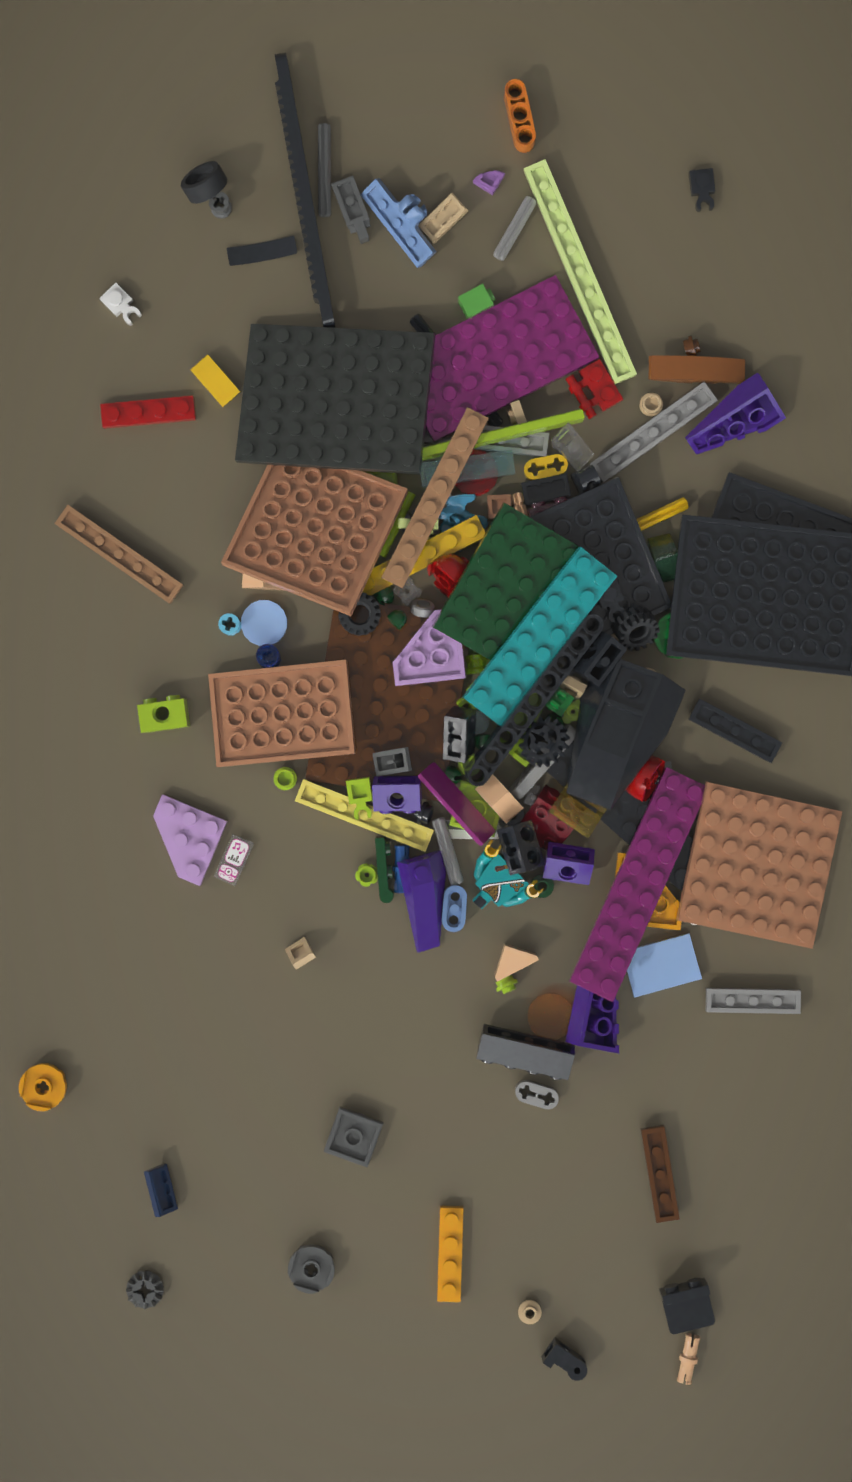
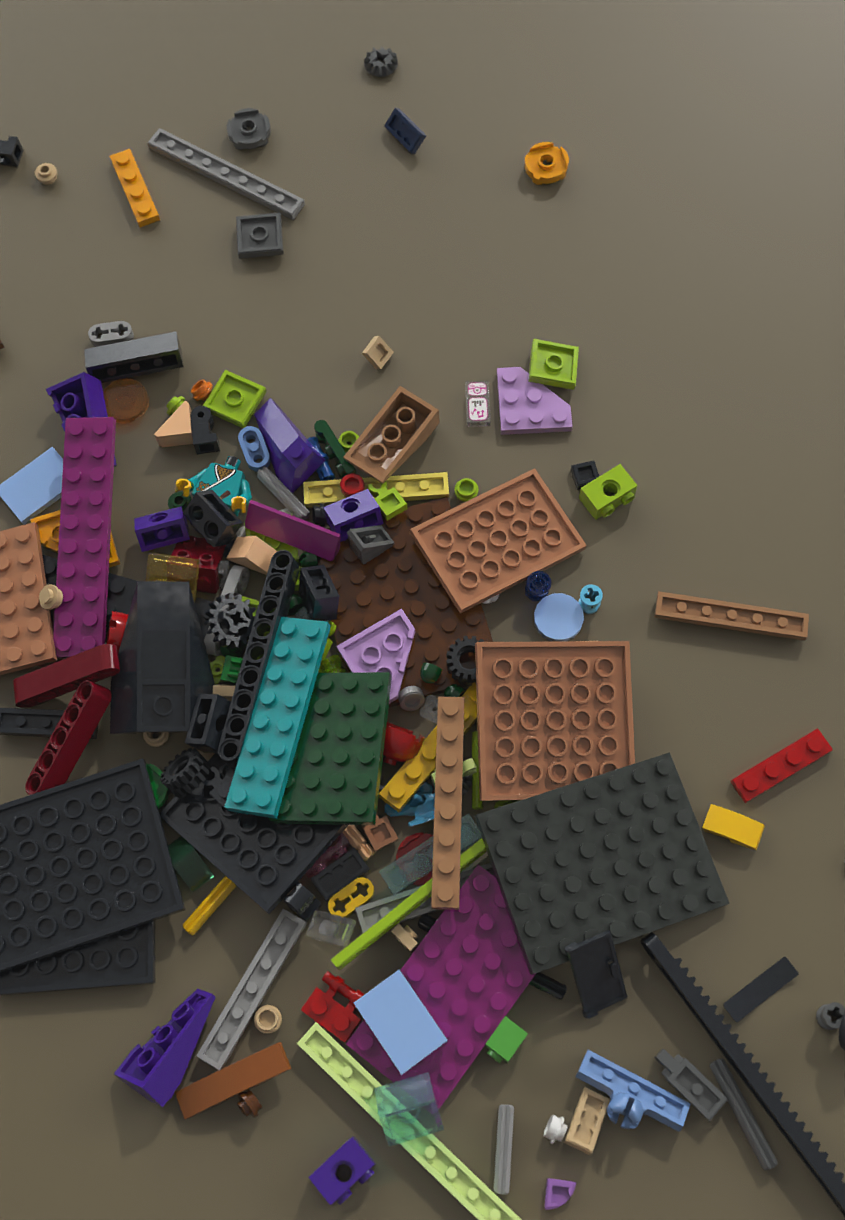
camera: 160 degrees right, 20 degrees down
none -> dark red beam [13,644,120,708]
none -> dark red beam [25,680,112,795]
none -> tan plate [39,584,63,610]
none -> light grey tile [147,128,305,220]
none -> orange plate [191,379,213,401]
none -> black leg [191,406,220,455]
none -> lime plate [203,370,267,428]
none -> dark purple brick [308,1136,376,1205]
none -> red tile [340,473,365,498]
none -> medium nougat slope [343,386,440,484]
none -> light blue tile [354,970,448,1075]
none -> clear light blue slope [374,1072,444,1146]
none -> lime plate [528,339,579,390]
none -> white plate [543,1115,567,1144]
none -> black door [564,930,628,1019]
none -> black tile [571,460,599,490]

